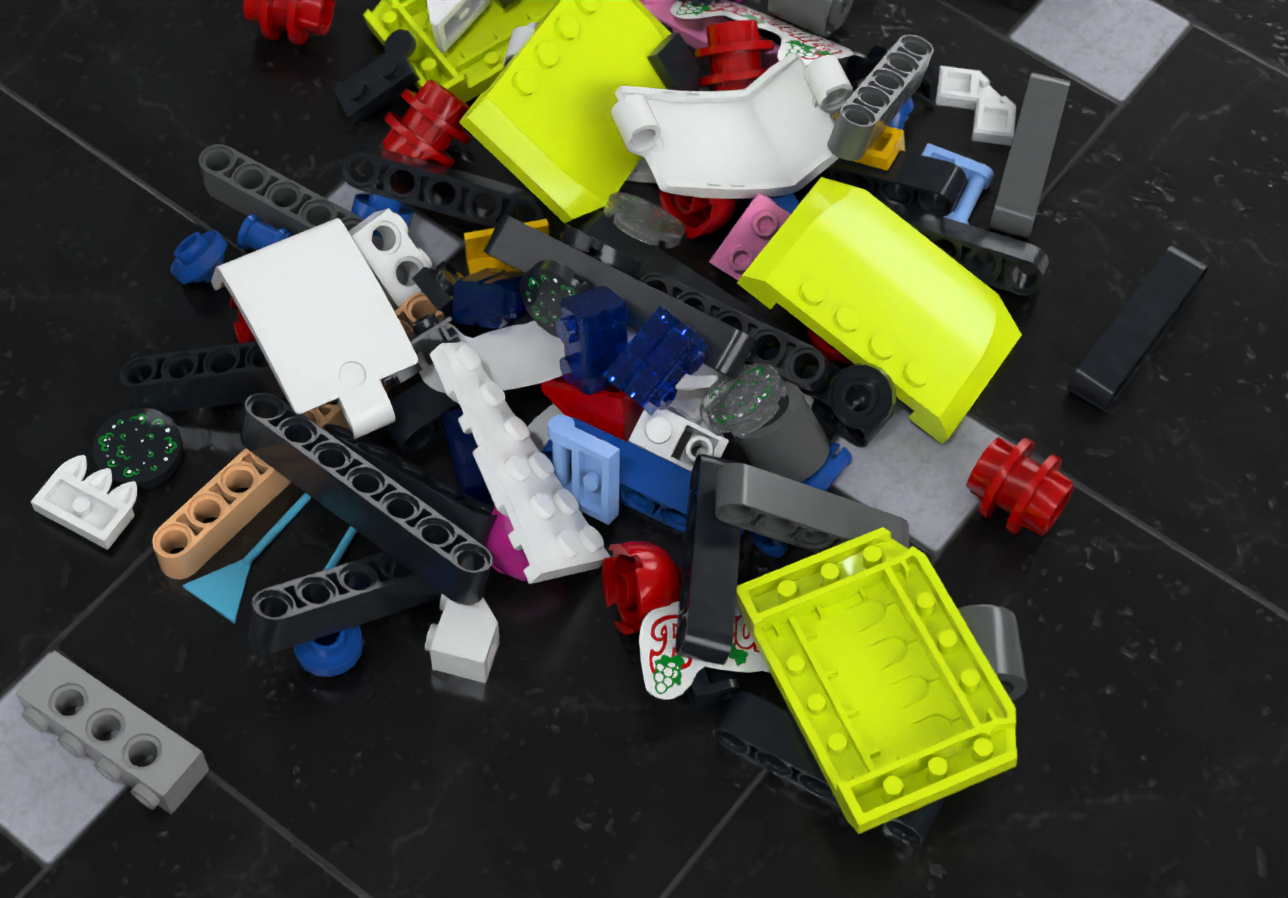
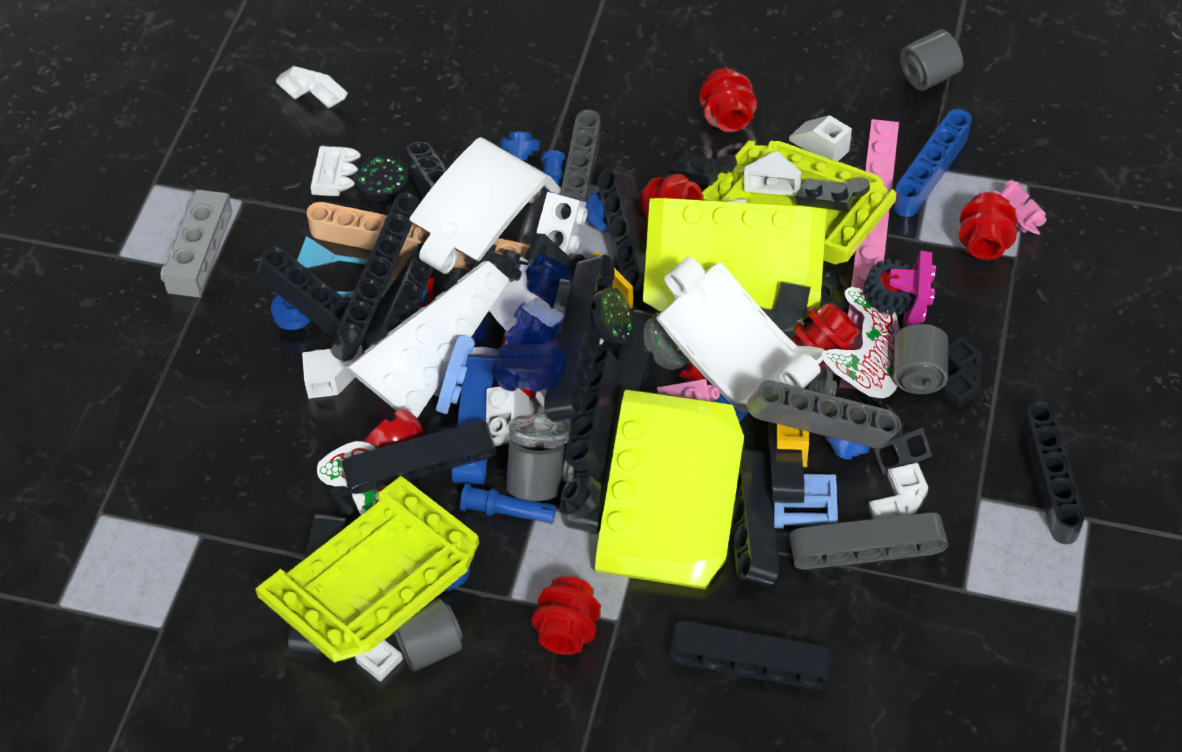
camera: 70 degrees right, 5 degrees down
dark grey beam [715,463,909,553] -> none

